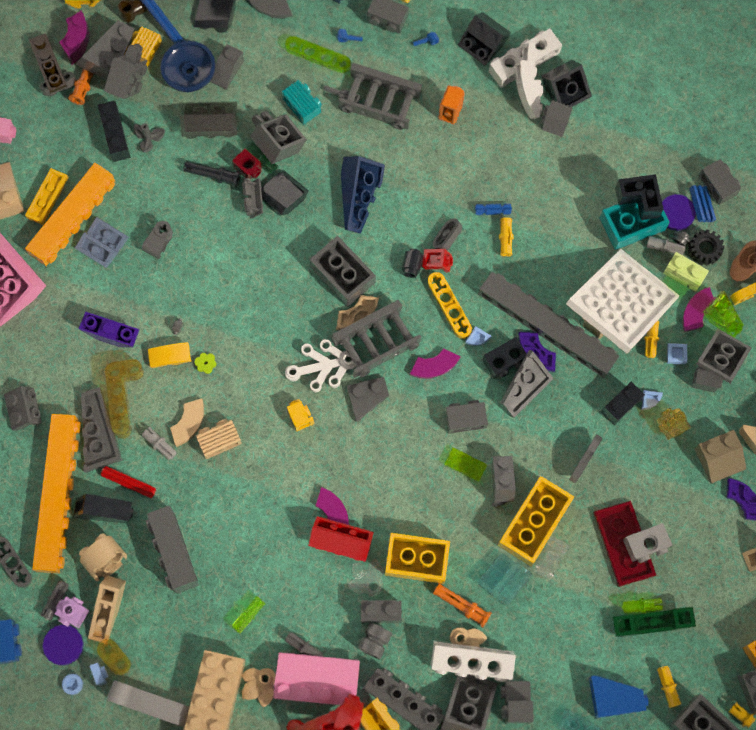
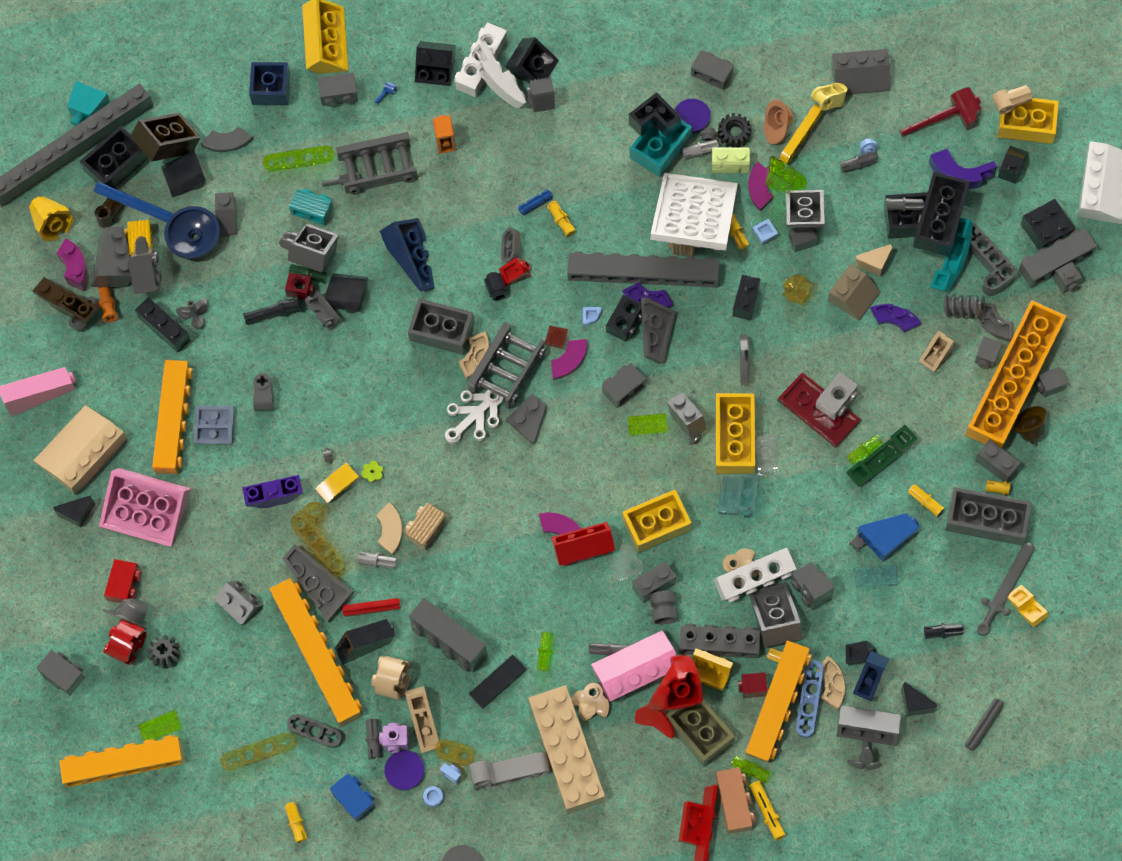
camera: 25 degrees left, 5 degrees down
yellow plate [25,168,68,225] -> none
clear smoke slope [180,102,238,139] -> none
yellow brick [287,399,314,432] -> none
blue hand [337,29,363,42] -> none
yellow beam [428,272,472,339] -> none
orange pin [433,583,492,628] -> none
light blue tile [641,390,663,410] -> none
blue tile [689,185,716,222] -> none
none -> black tile [469,654,526,709]
none -> clear red plate [545,325,568,349]
none -> dark grey piece [849,535,866,552]

